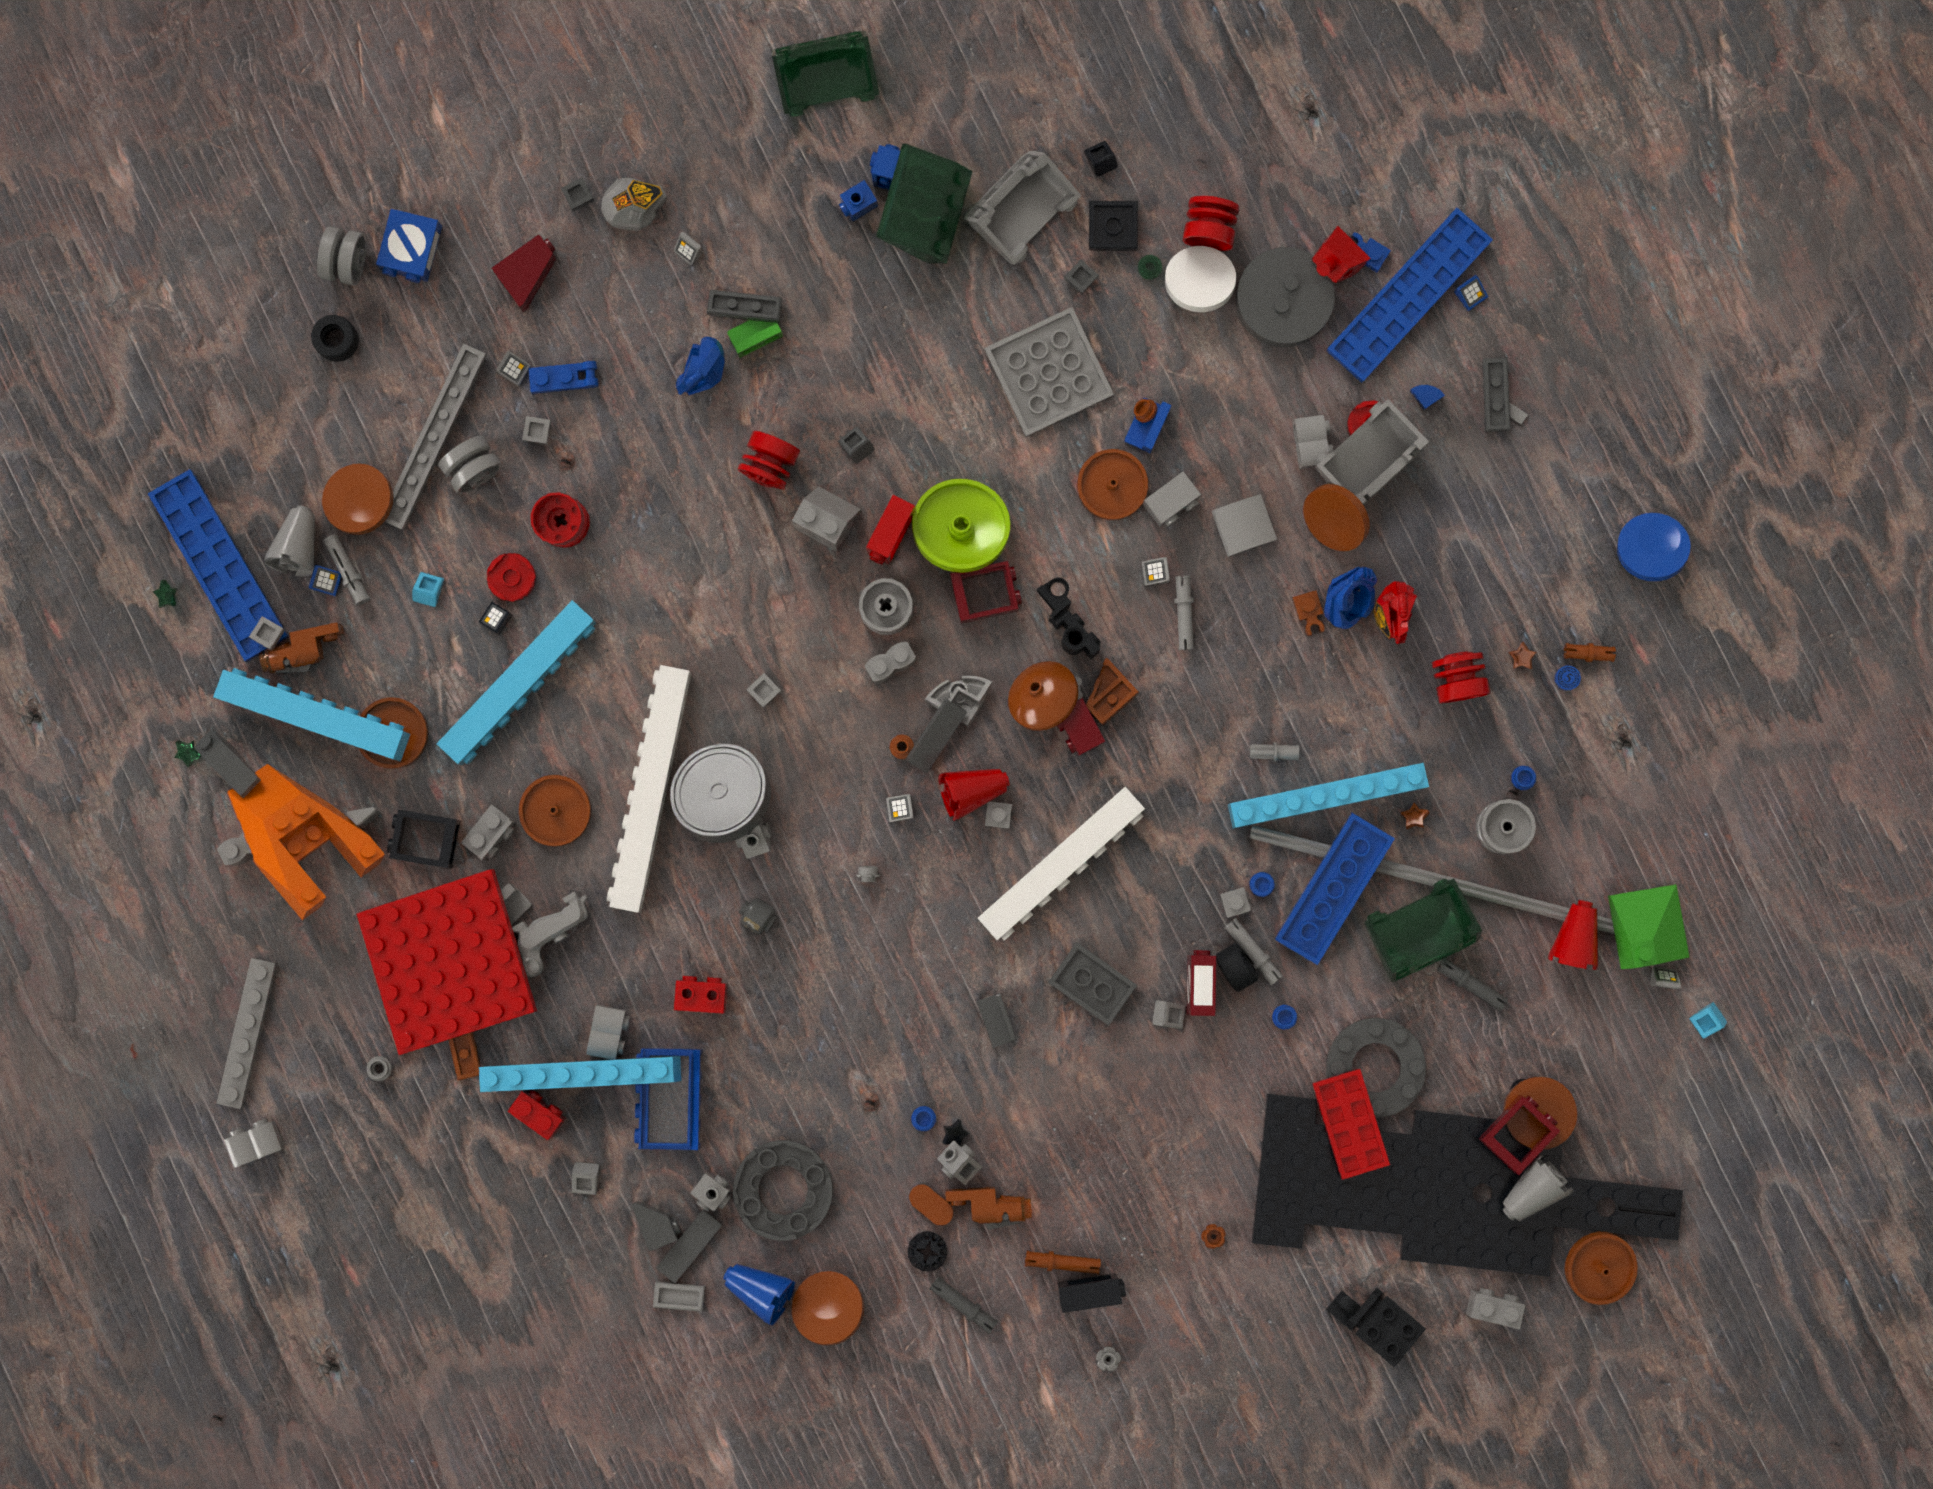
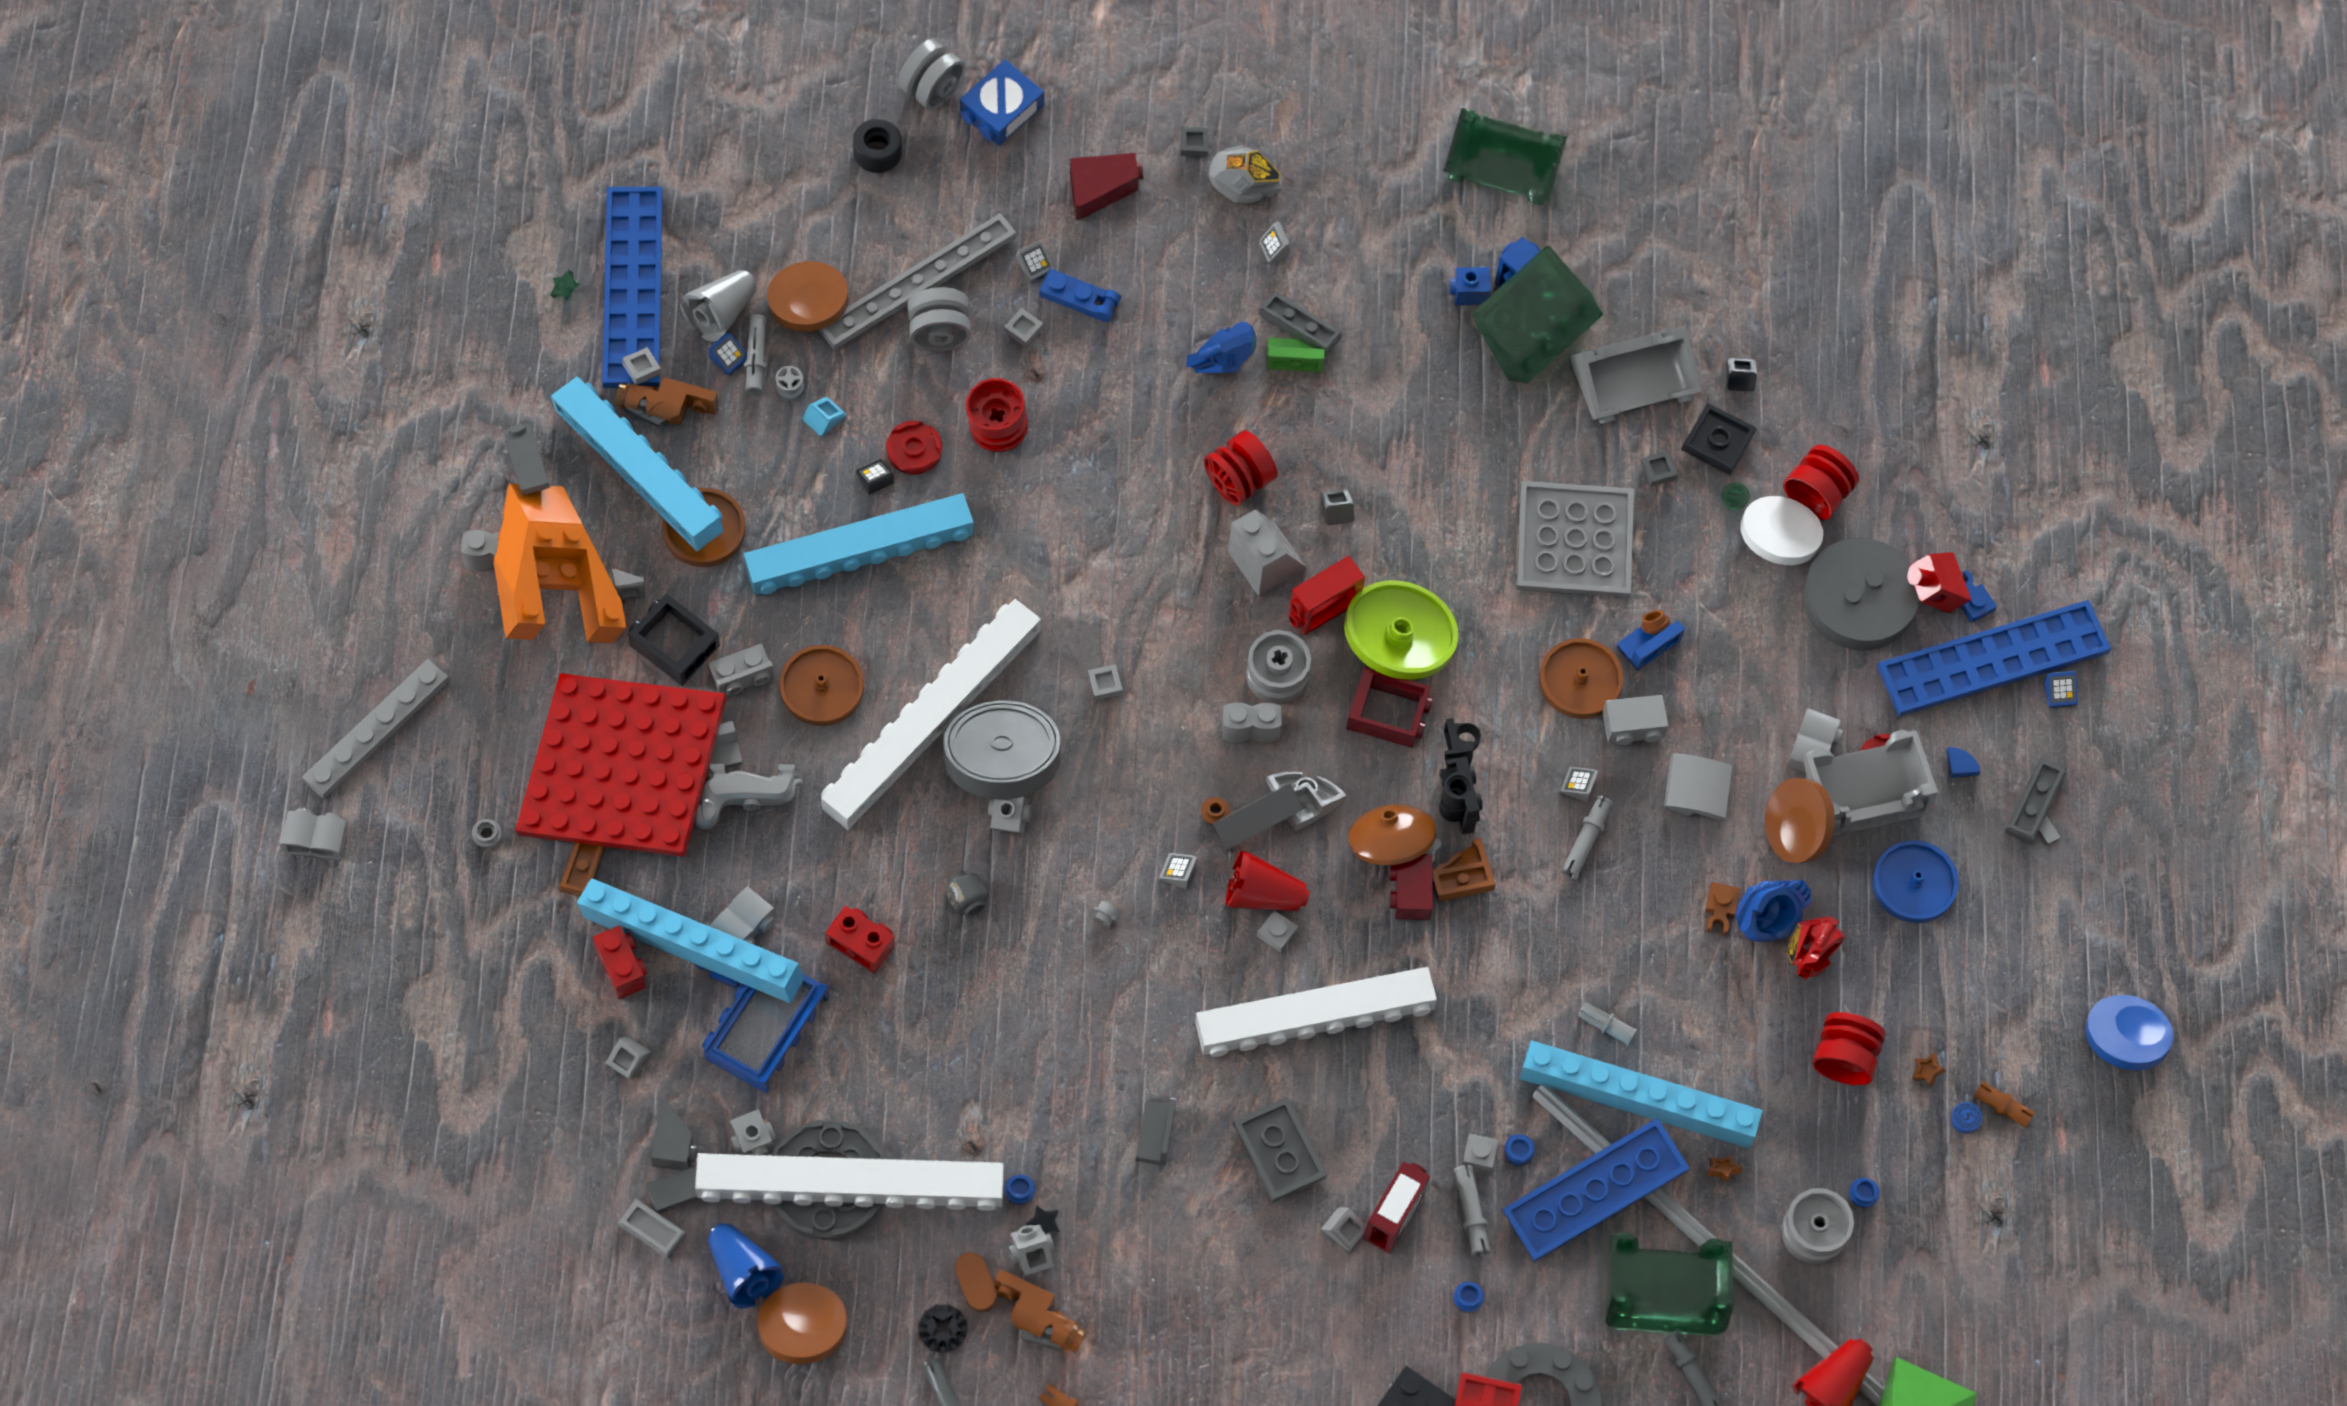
camera: 25 degrees right, 20 degrees down
clear green piece [174,740,201,768] -> none
black tyre [1215,943,1258,992] -> none
none -> white brick [695,1153,1003,1211]
none -> light grey wheel [775,366,804,401]
none -> blue piece [1872,840,1959,923]

